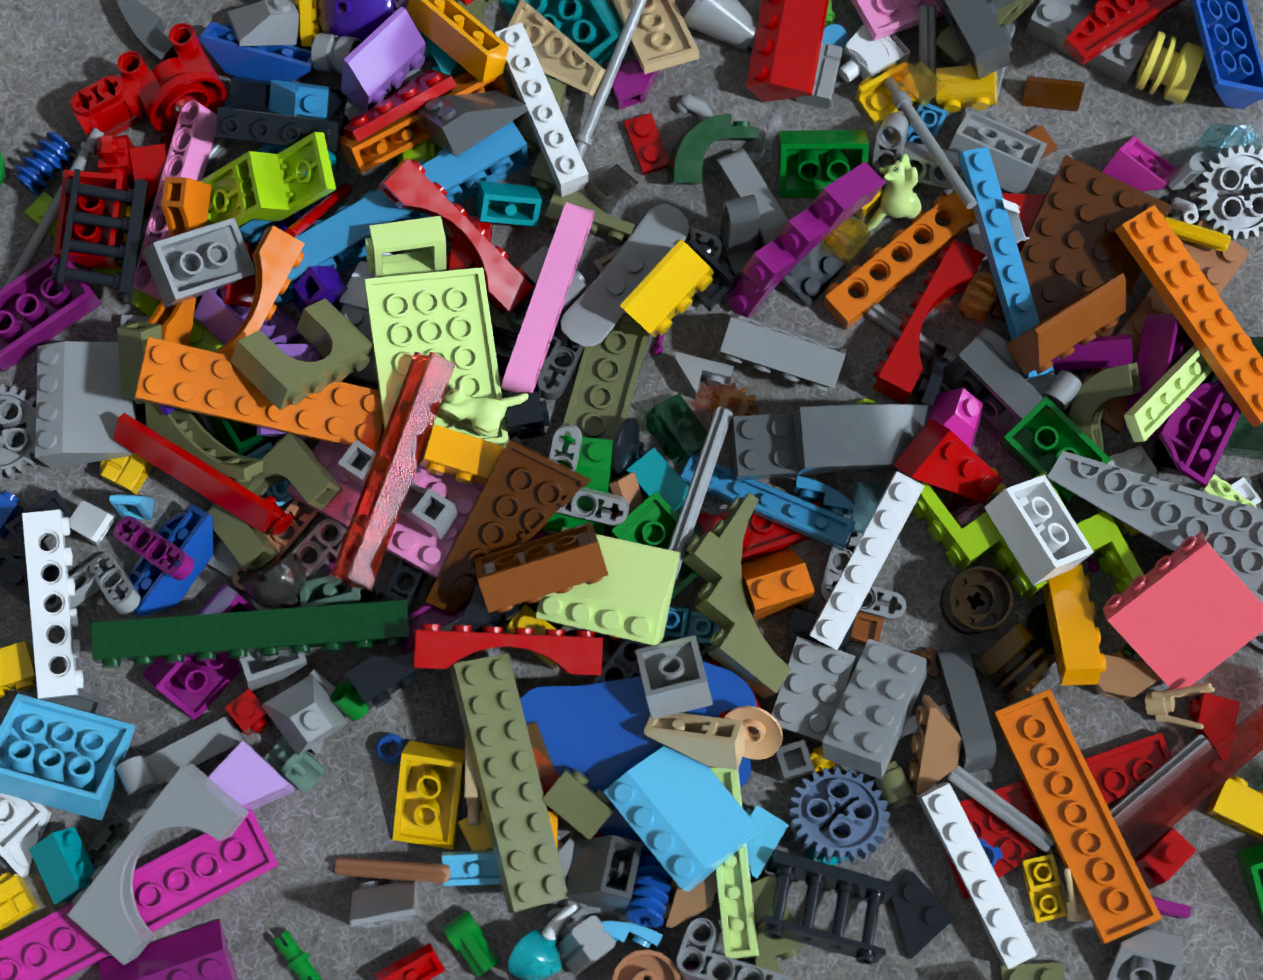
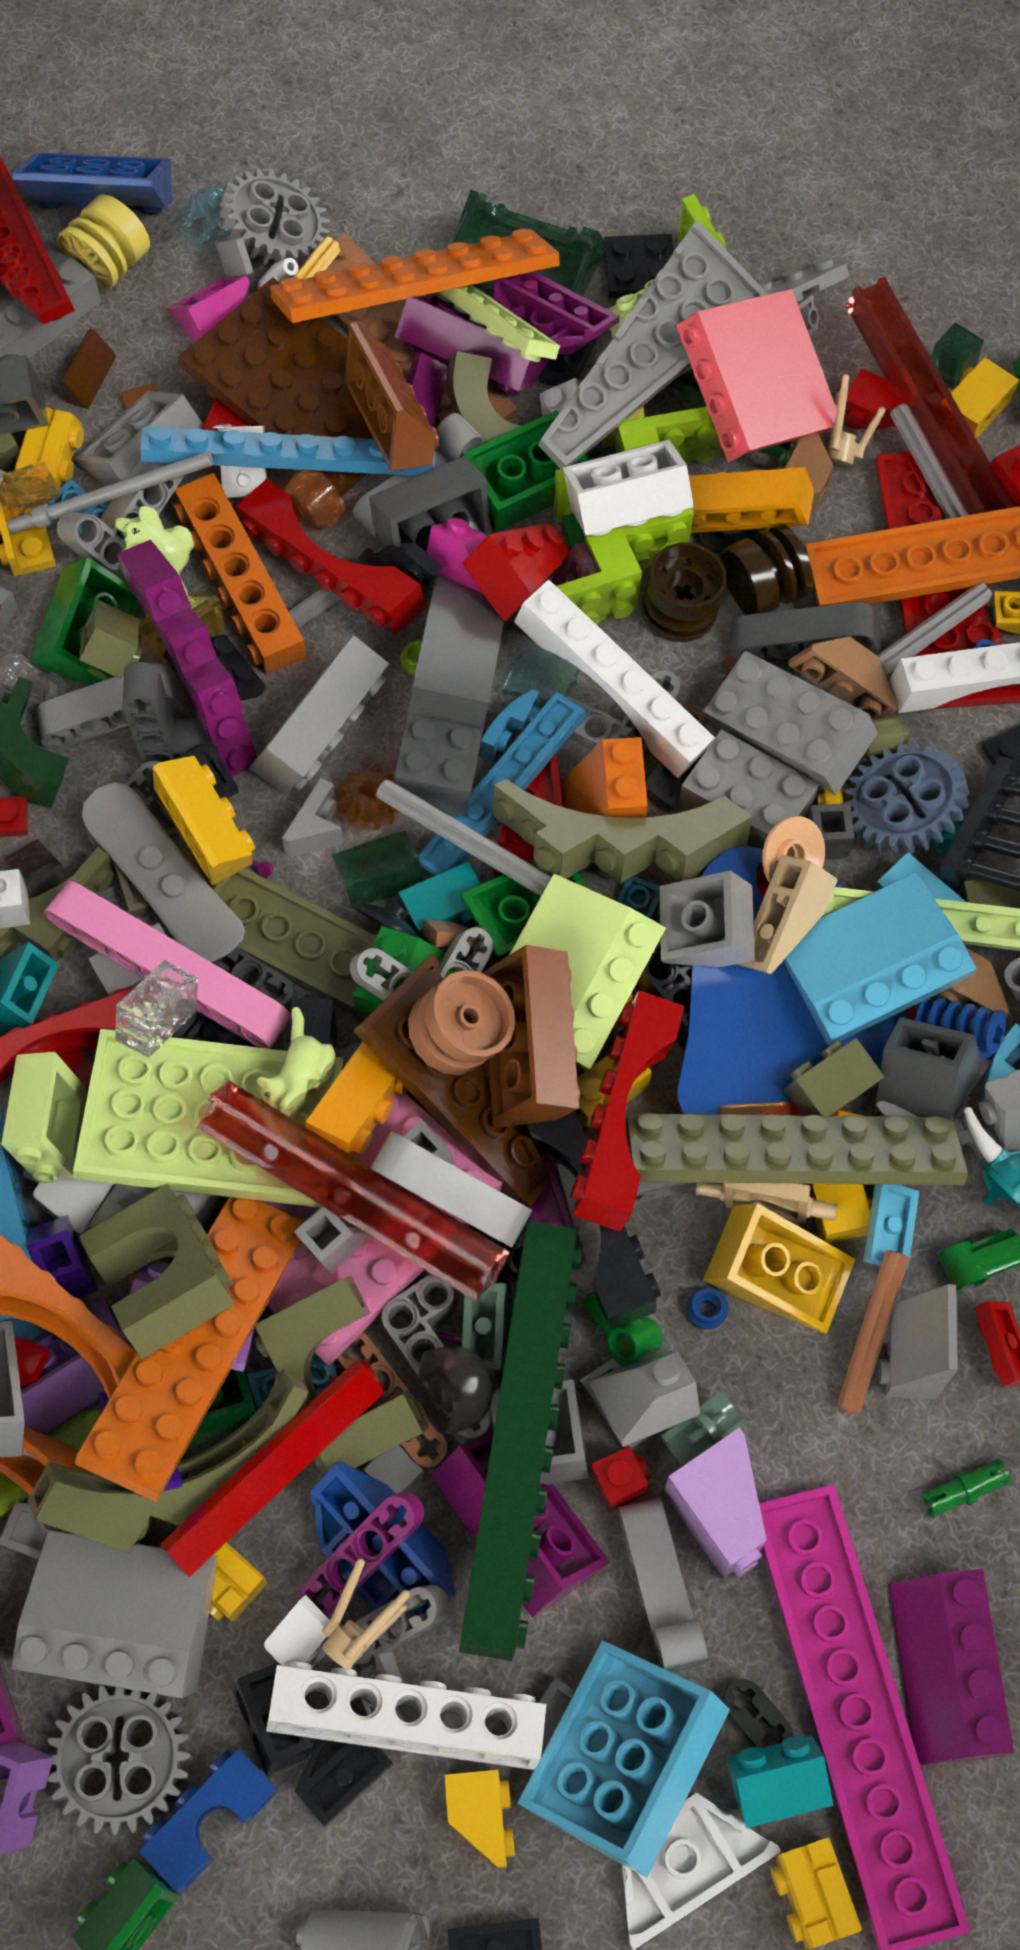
camera: 75 degrees left, 10 degrees down
light grey arch [68,764,249,965] -> none
medium azure slope [109,494,154,520] -> none
none -> olive brick [79,600,142,679]
none -> clear brick [115,960,198,1058]
none -> tan plant [322,1558,410,1670]
none -> beam [371,1131,533,1248]
none -> nougat wheel [408,970,515,1075]

